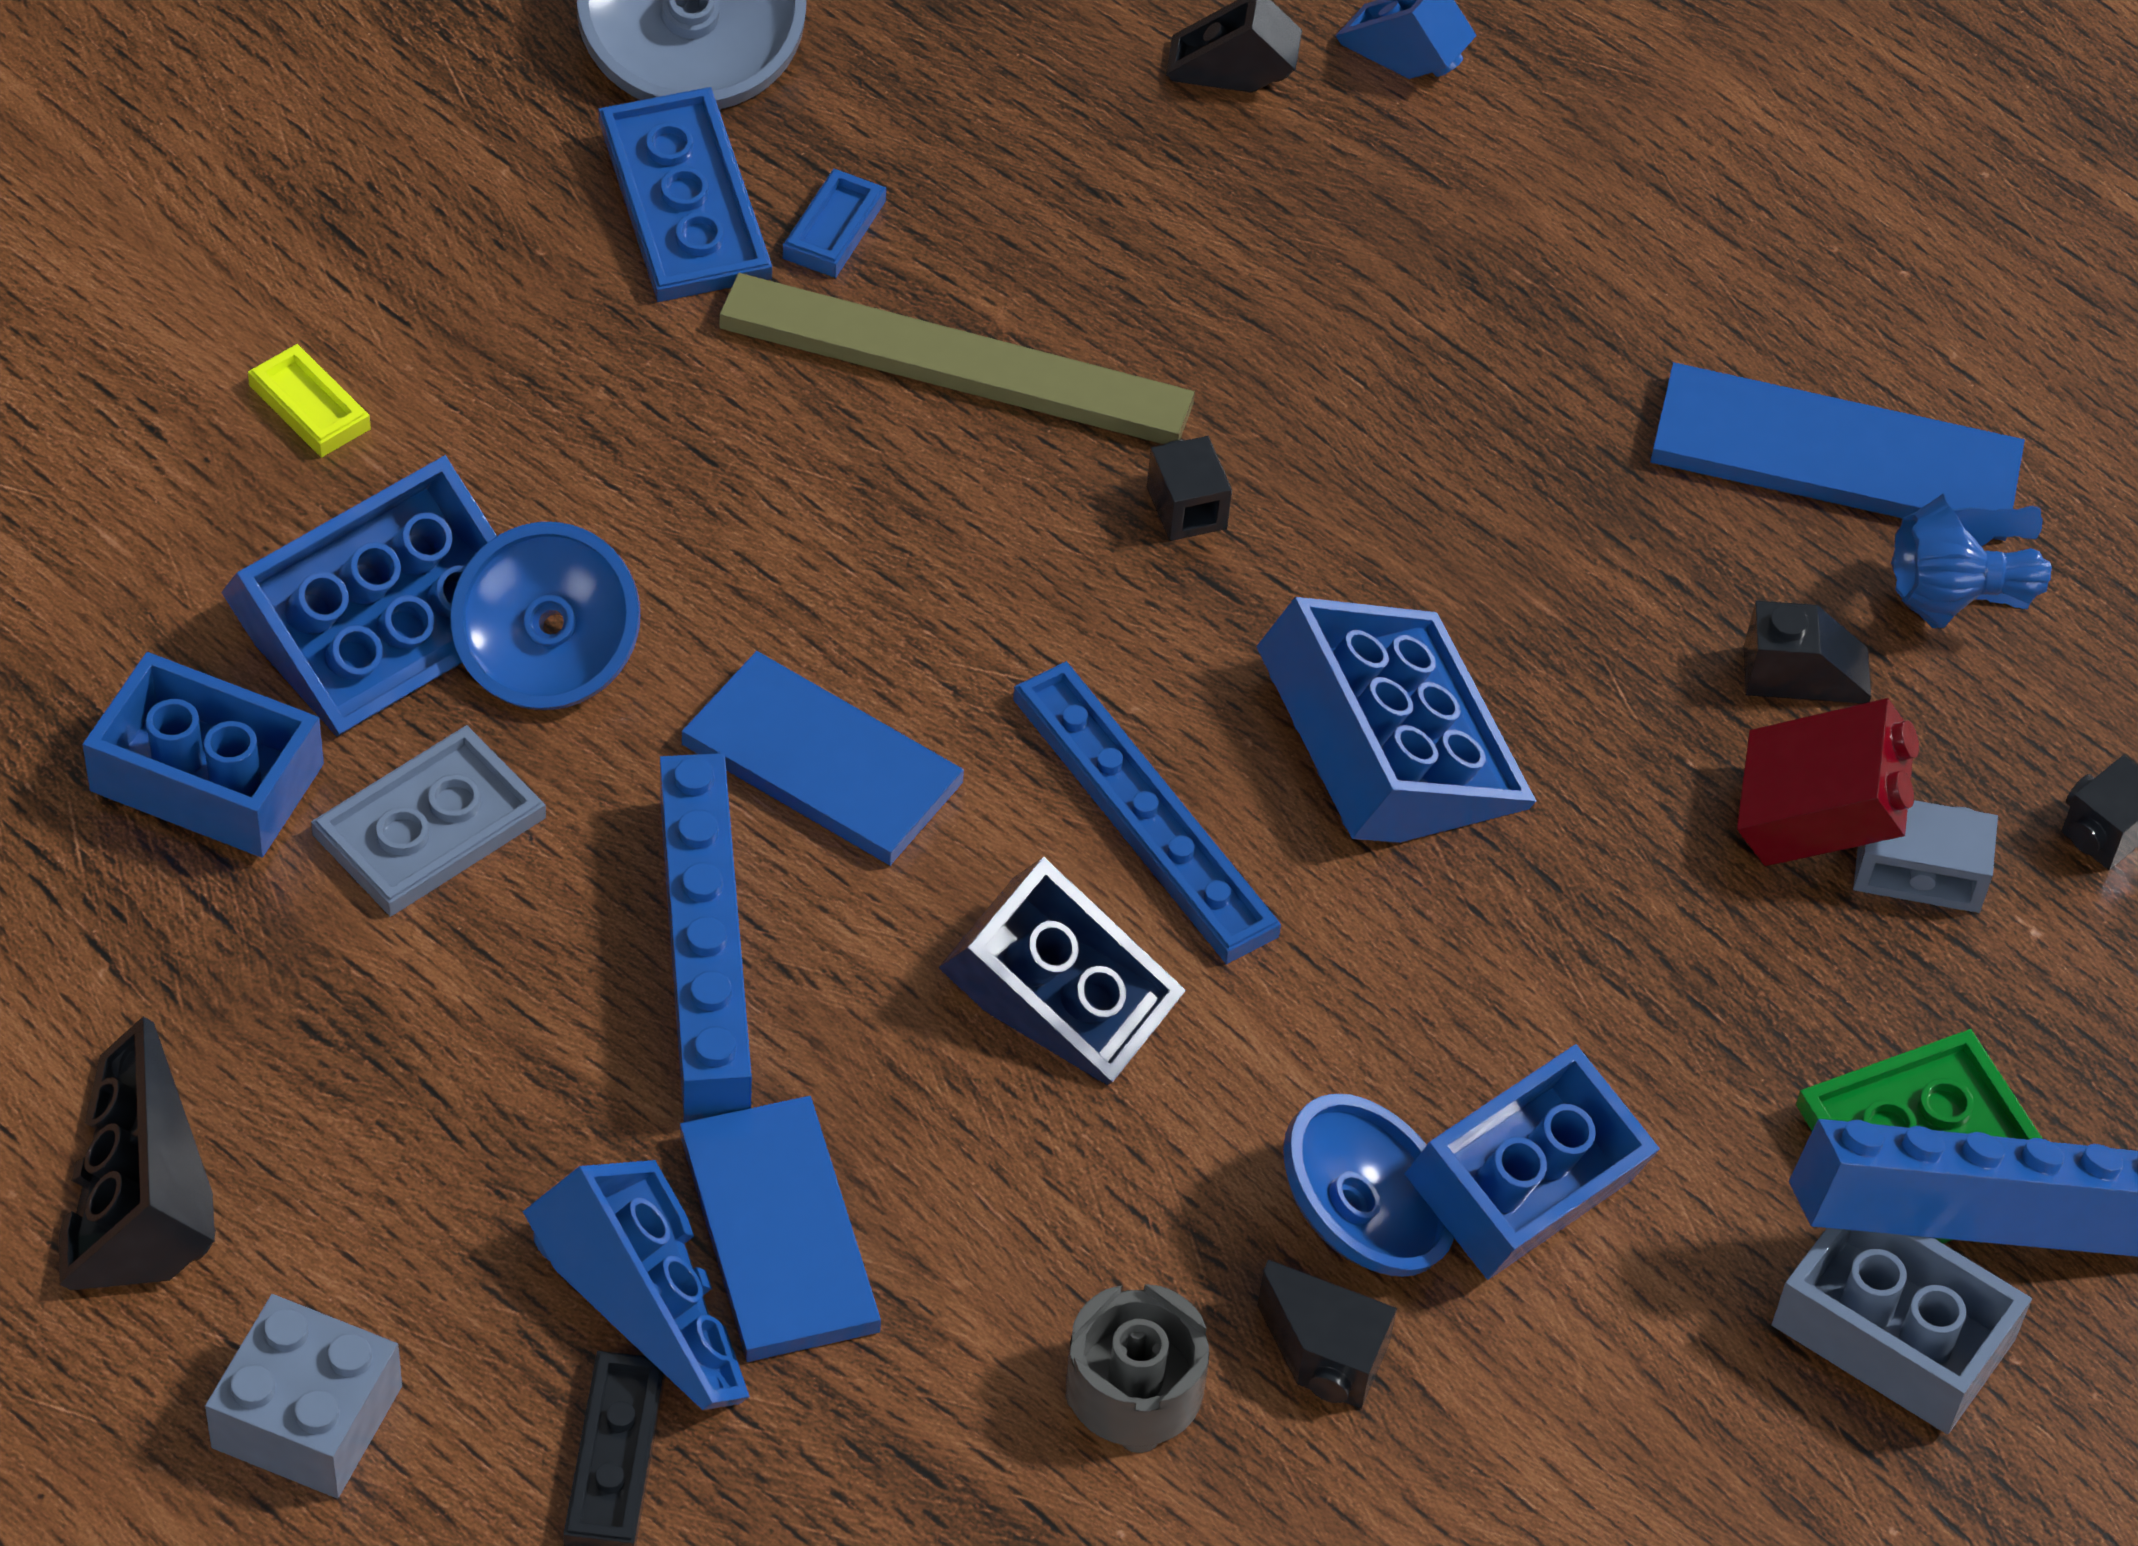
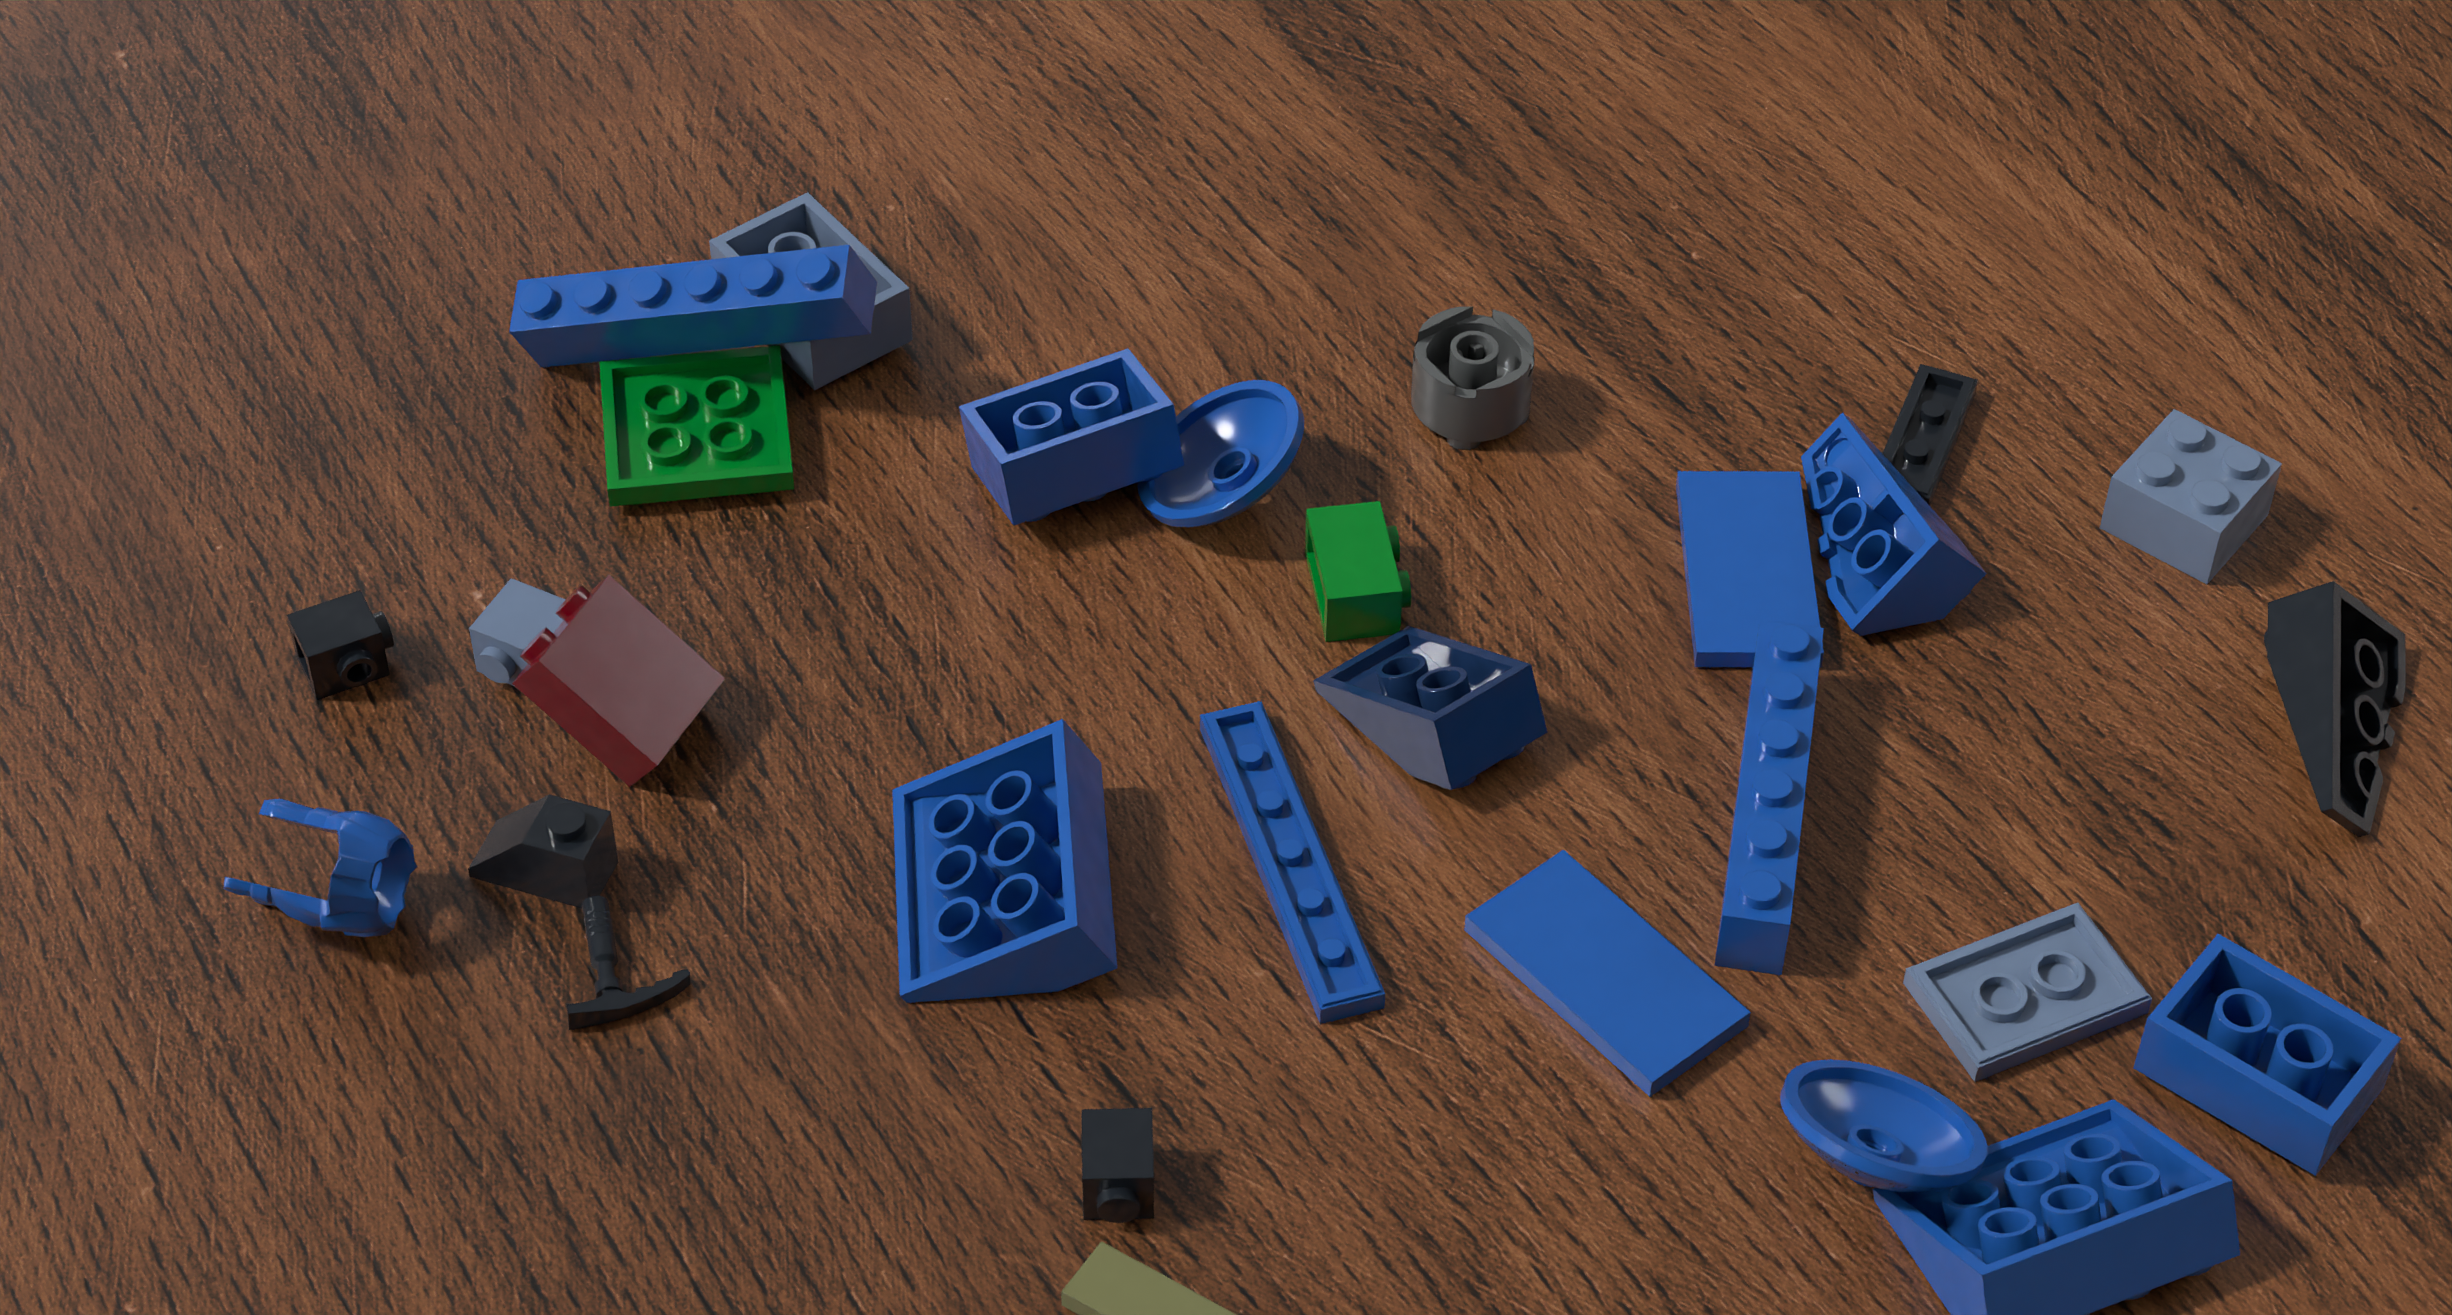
camera: 160 degrees left, 5 degrees down
black slope [1257,1260,1397,1409] -> none
blue tile [1650,362,2025,541] -> none
none -> black piece [567,895,691,1030]
none -> green piece [1305,501,1412,642]

